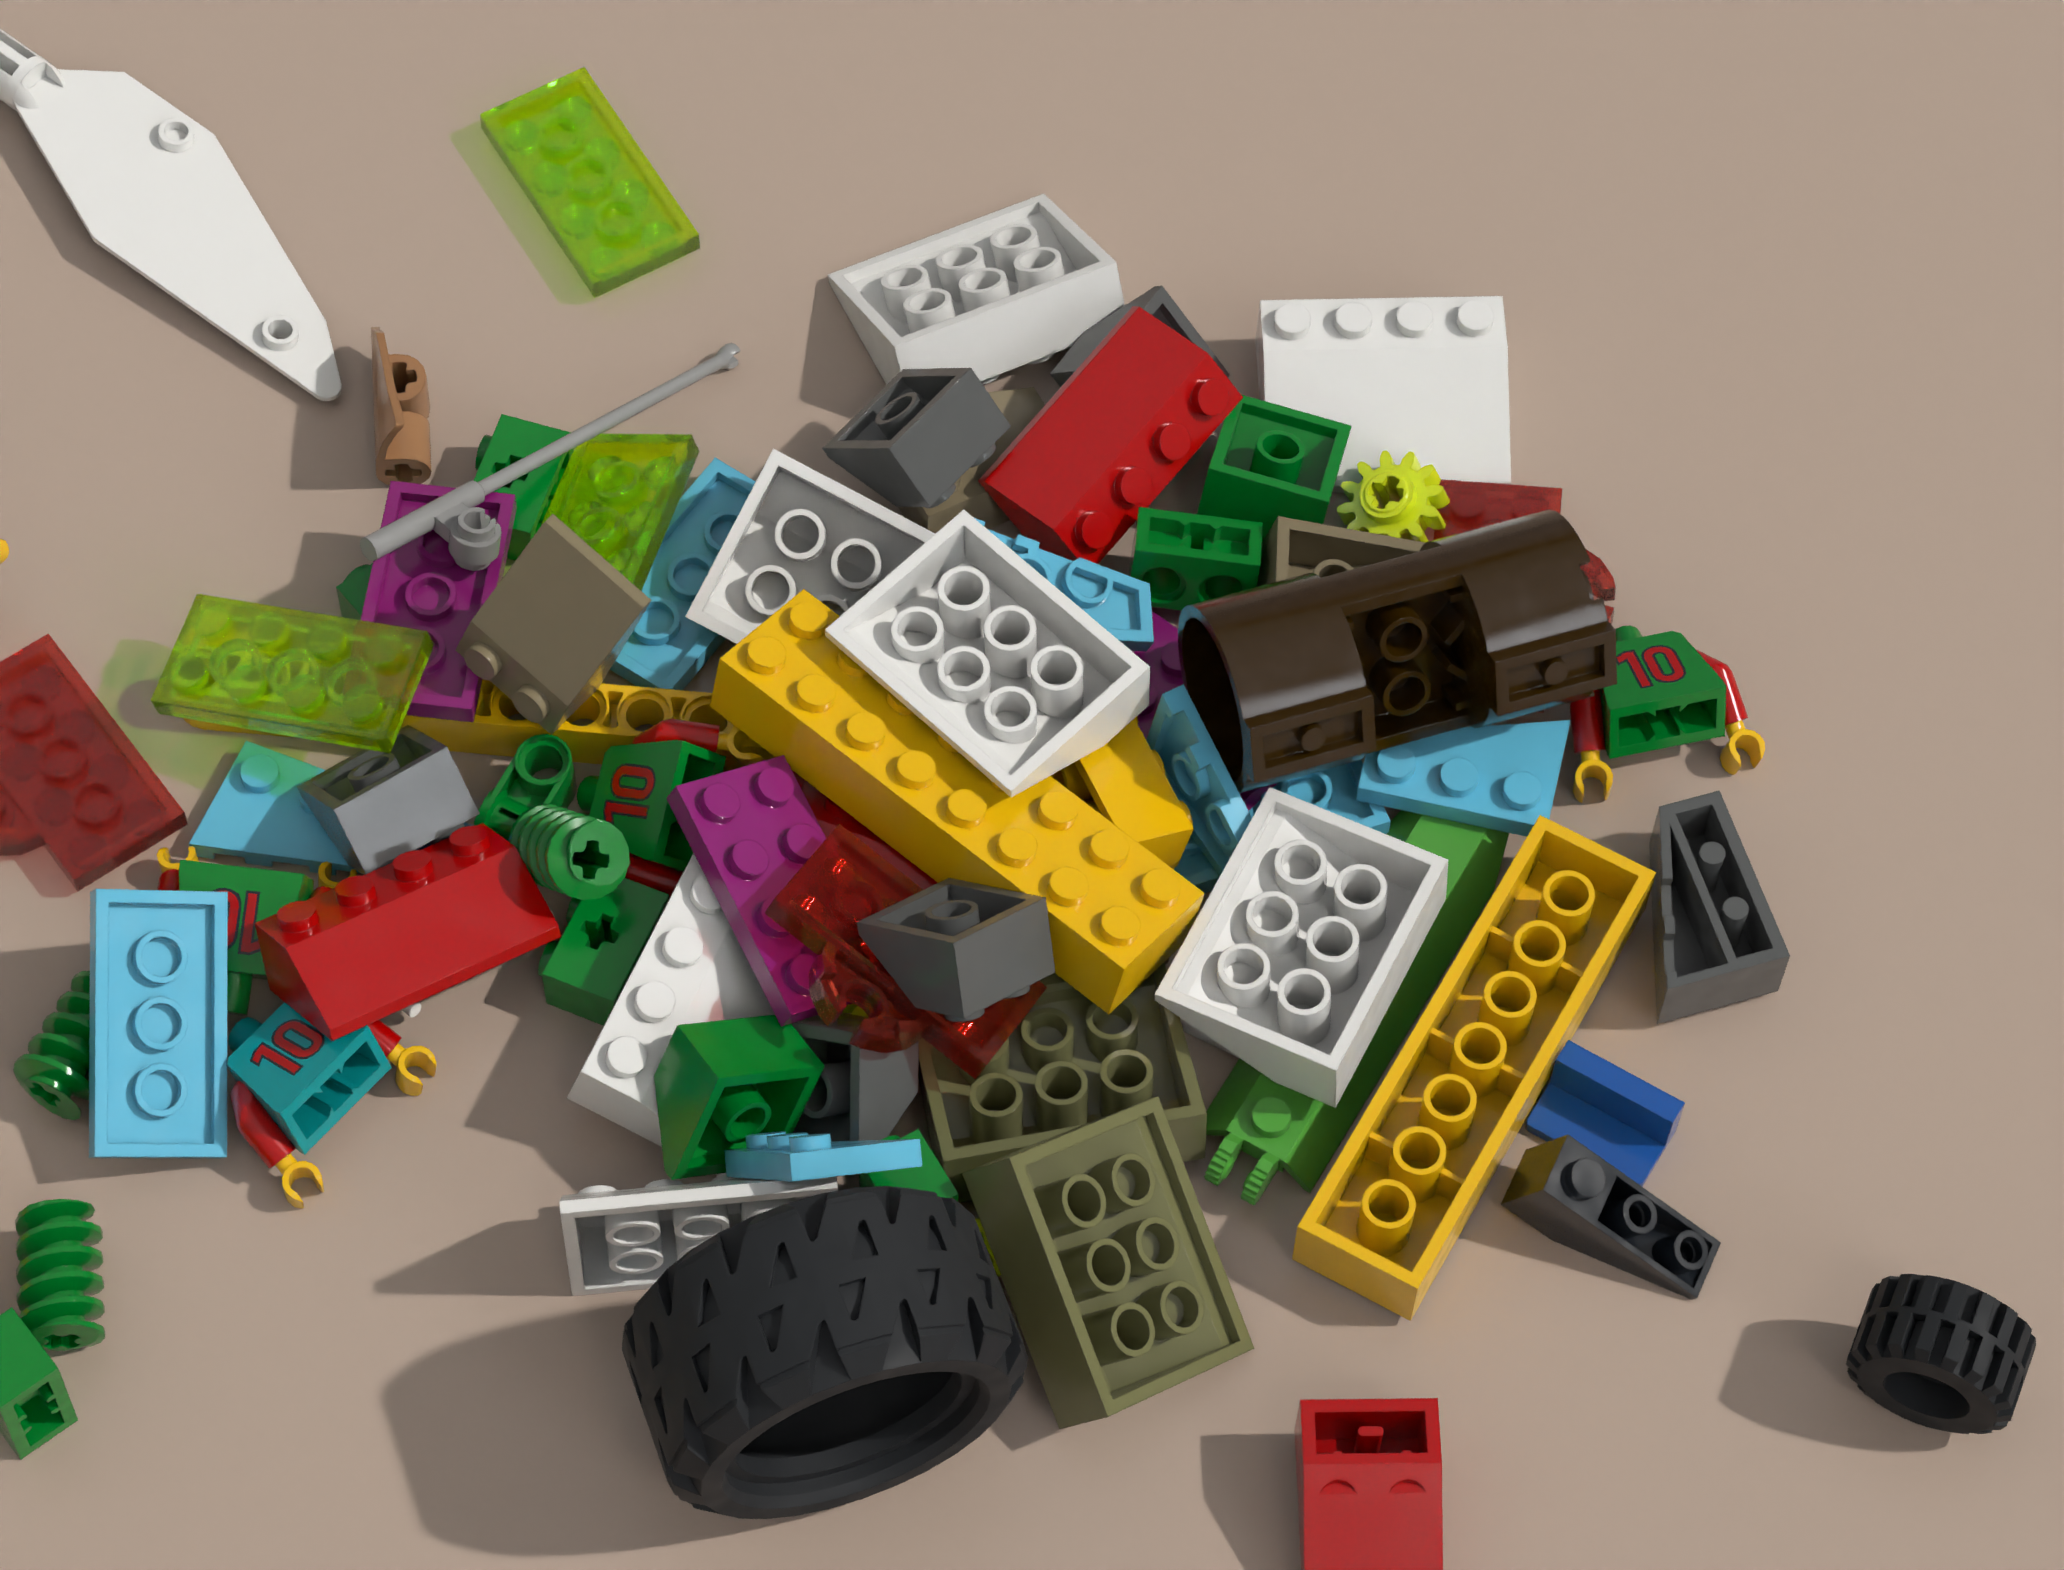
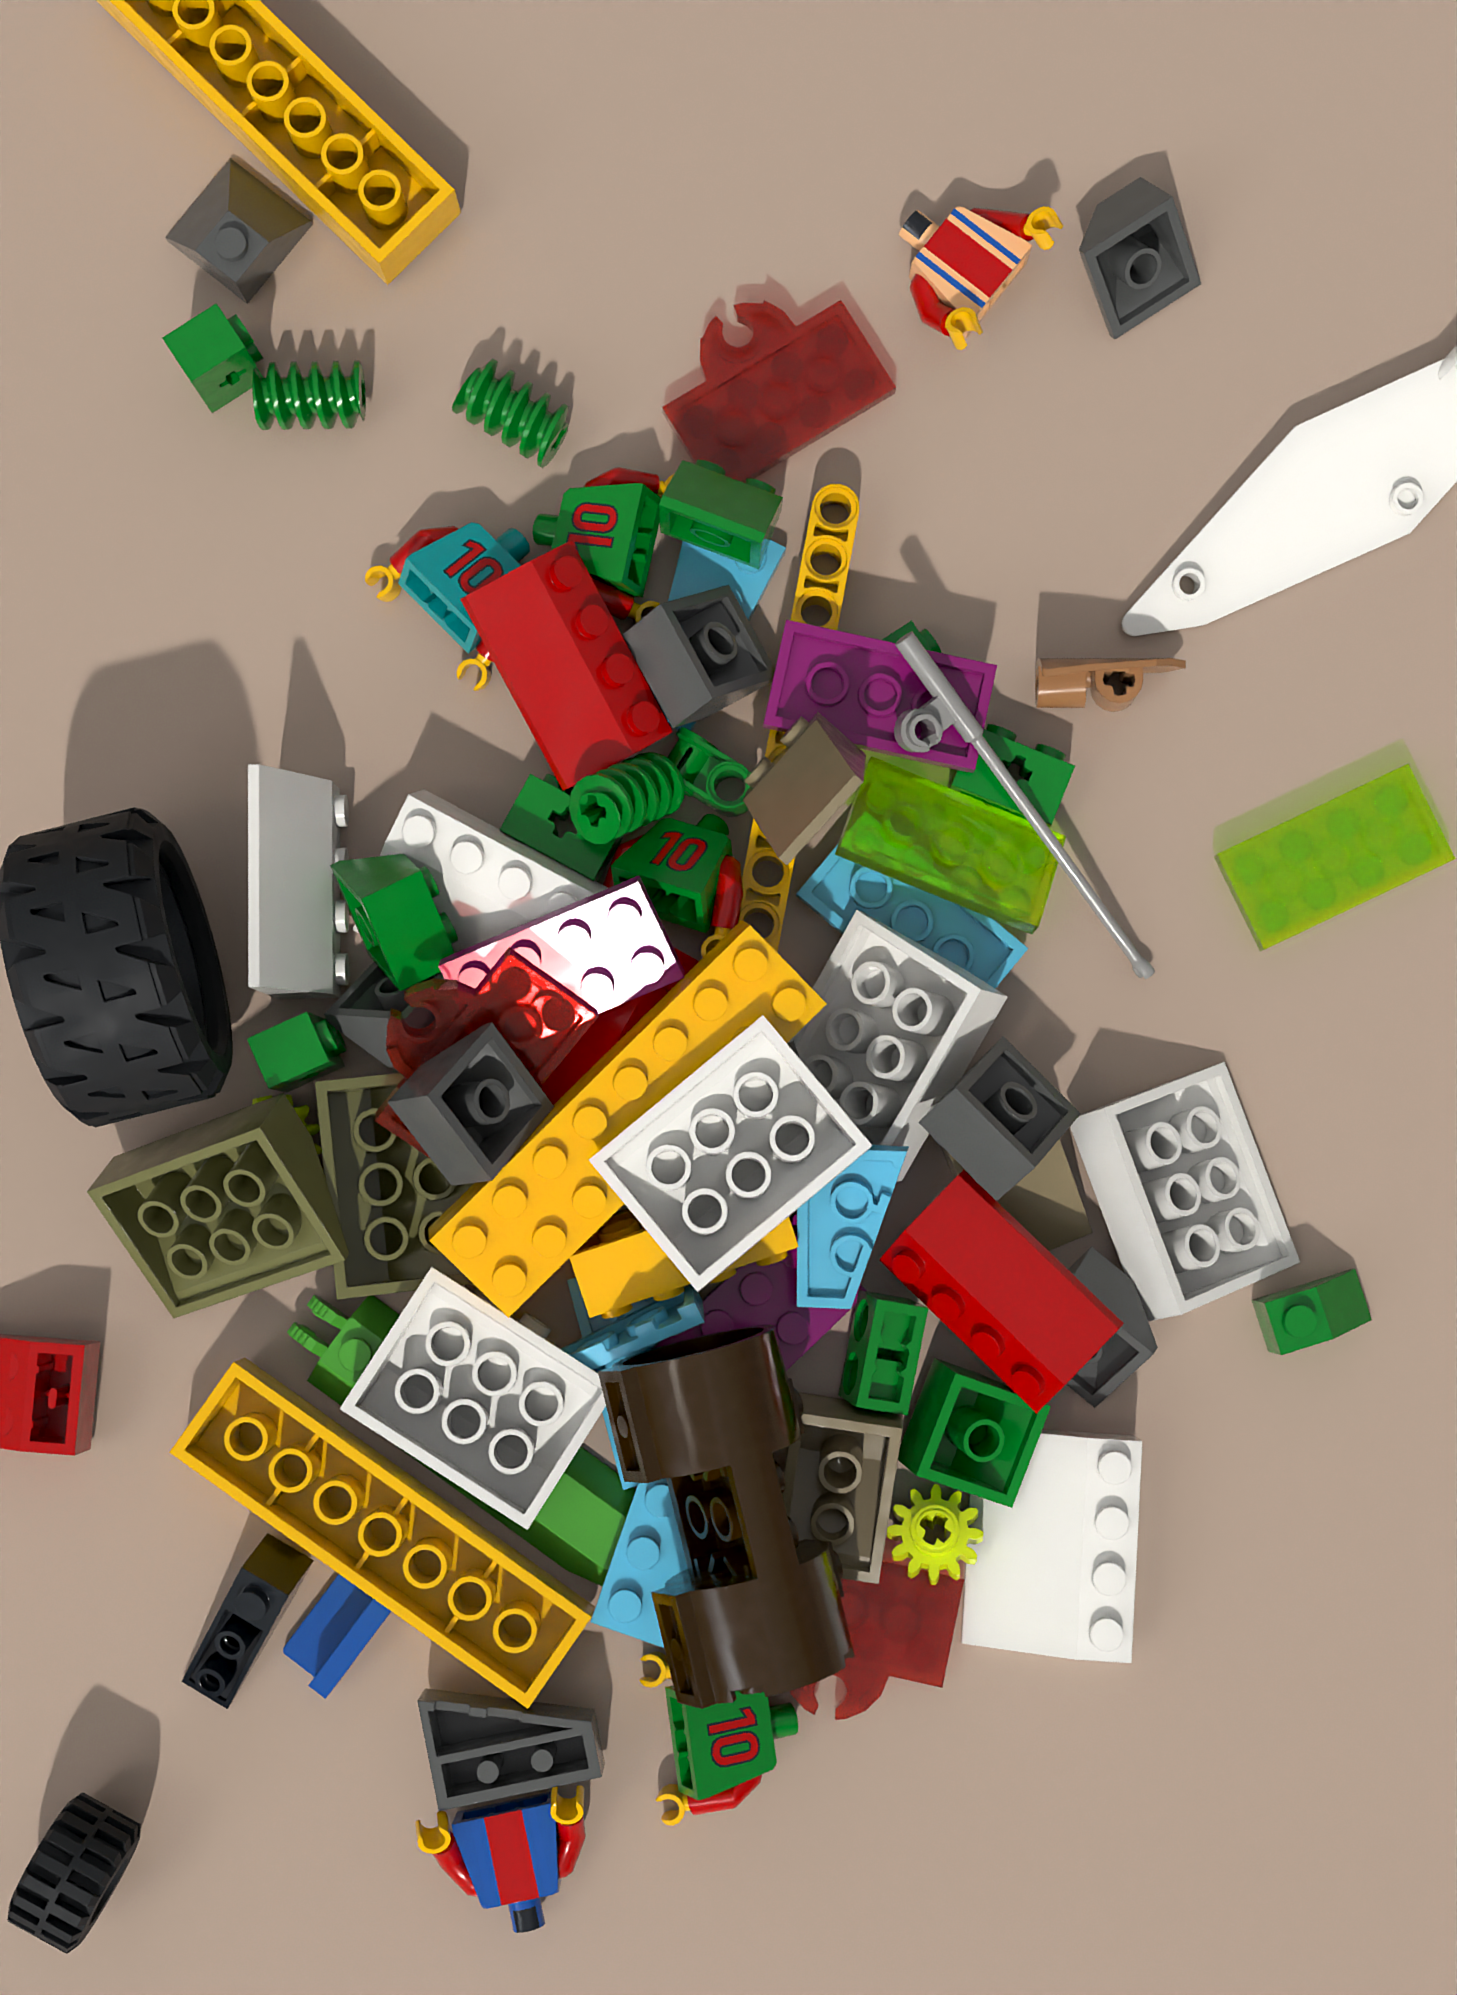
camera: 100 degrees right, 25 degrees up
medium azure plate [89,889,228,1159] -> none
clear neon green plate [151,594,434,753] -> none
medium azure wing [724,1131,922,1182] -> none
none -> torso [415,1785,586,1933]
none -> green slope [659,460,783,569]
none -> green slope [1252,1269,1372,1355]

